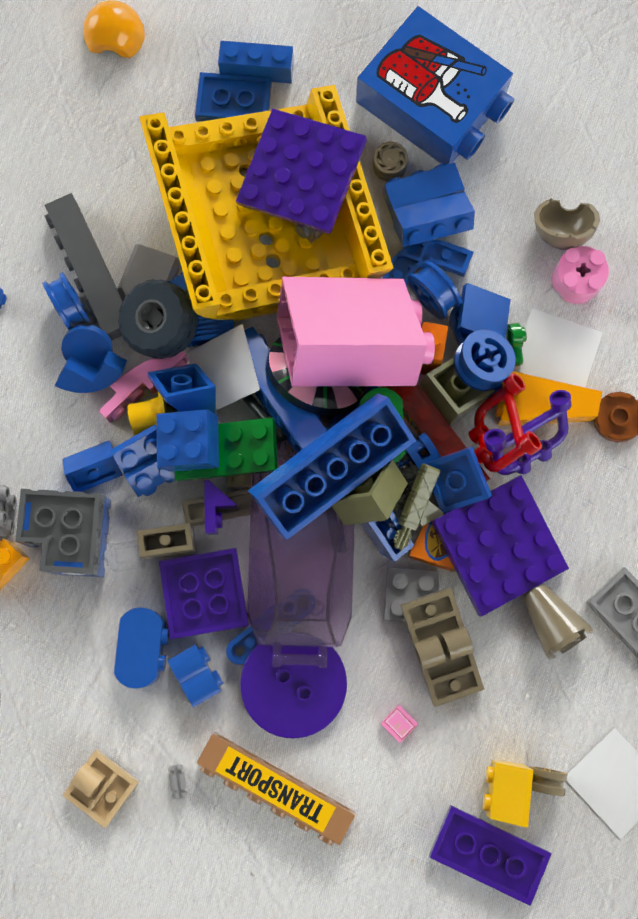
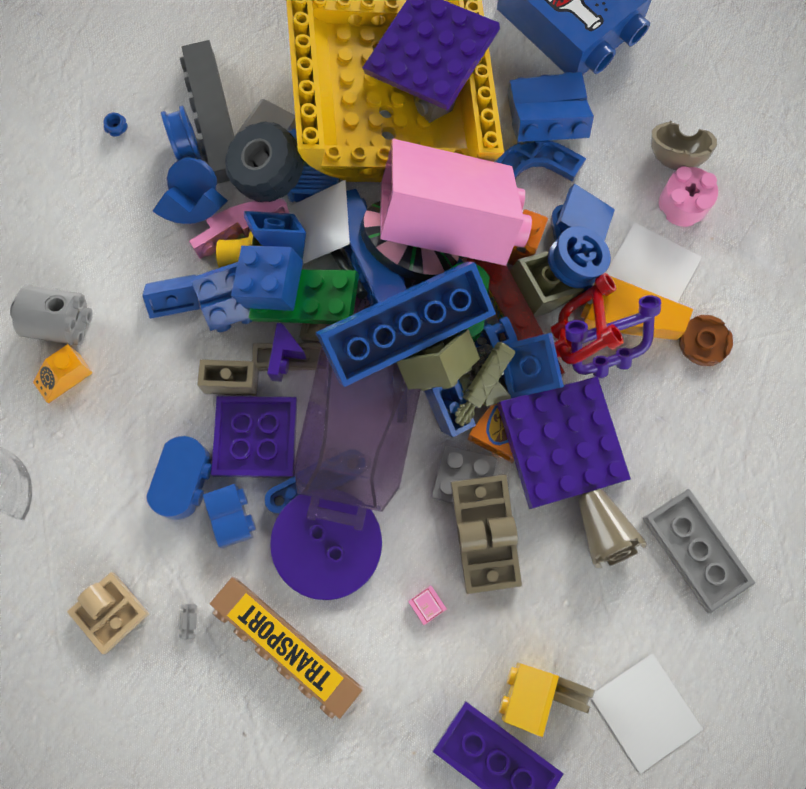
camera: 10 degrees right, 5 degrees down
dark grey piece [15,489,111,577] -> none
clear brick [105,540,146,571] -> none
dark tan wheel [373,141,408,181] -> none
blue wheel [407,261,462,320] -> none
green plate [506,323,527,366] -> none

